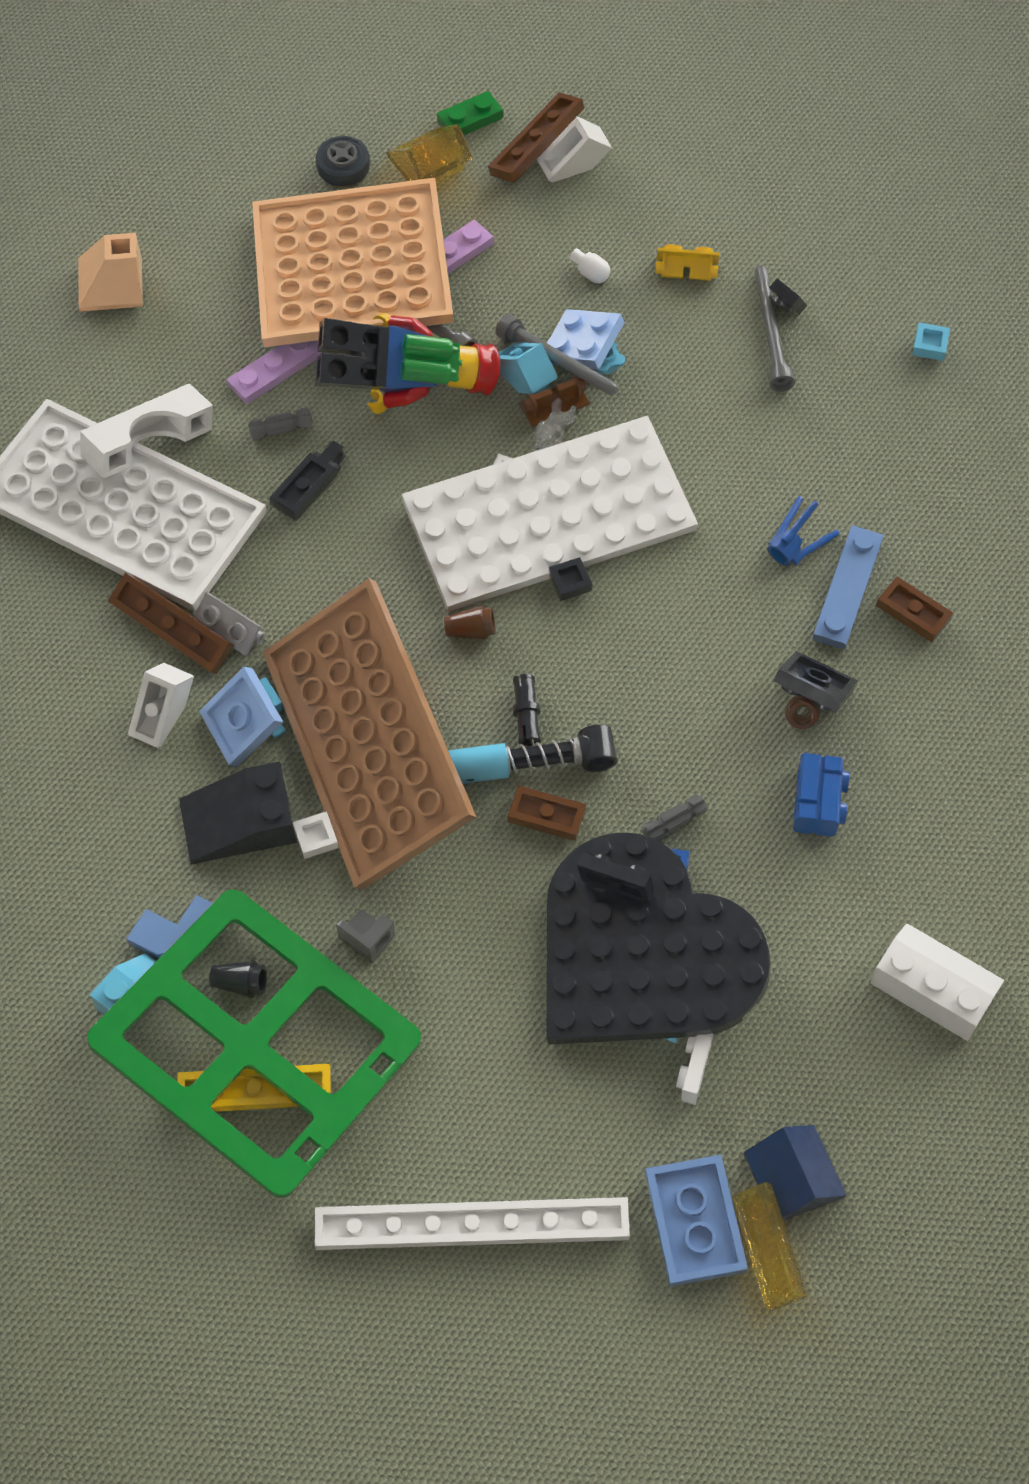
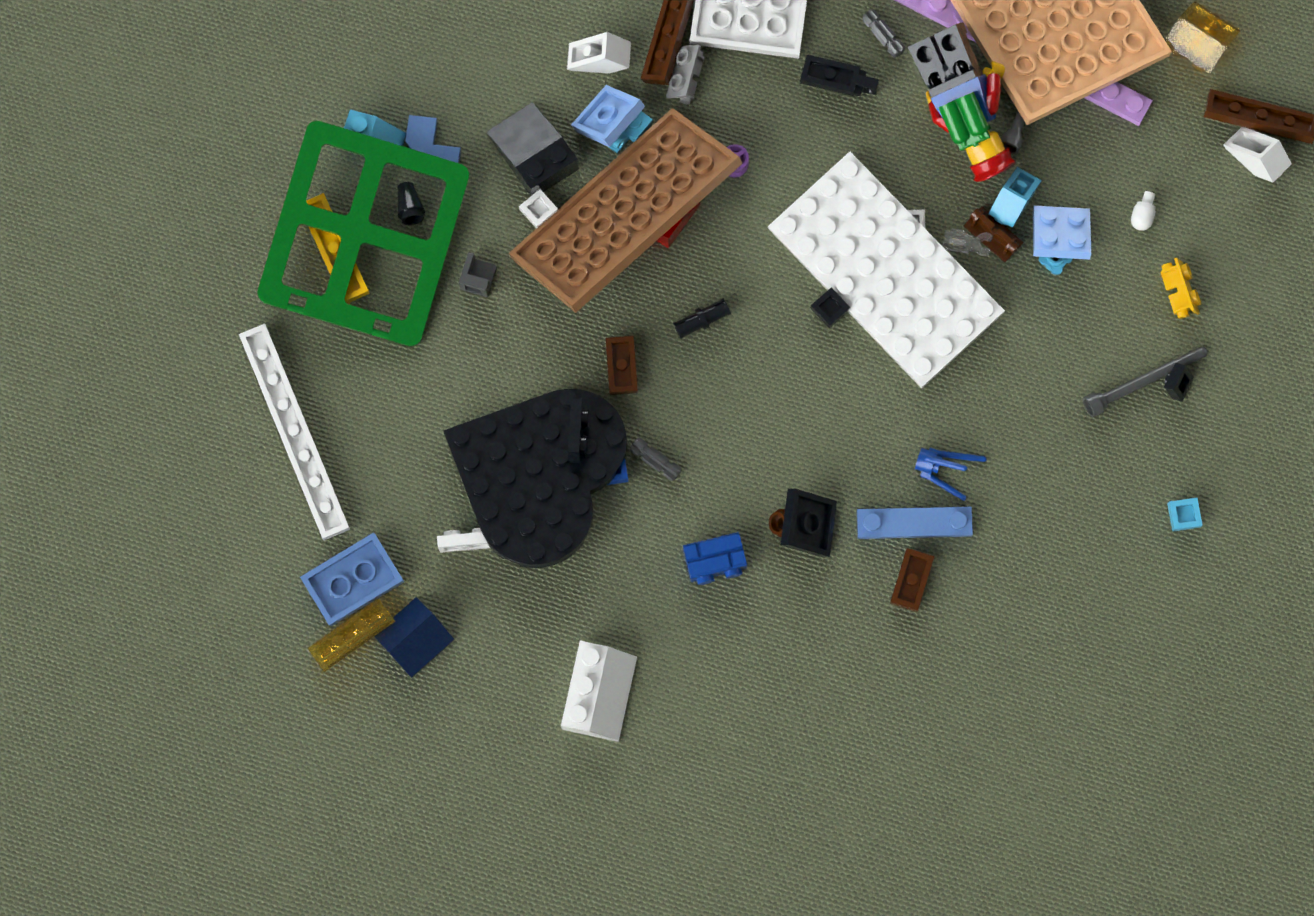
camera: 70 degrees right, 15 degrees up
green plate [437,90,504,141] -> none
reddish brown cone [444,605,496,639] -> none
piece [448,724,618,784] -> none
dark grey piece [496,314,618,395] -> none

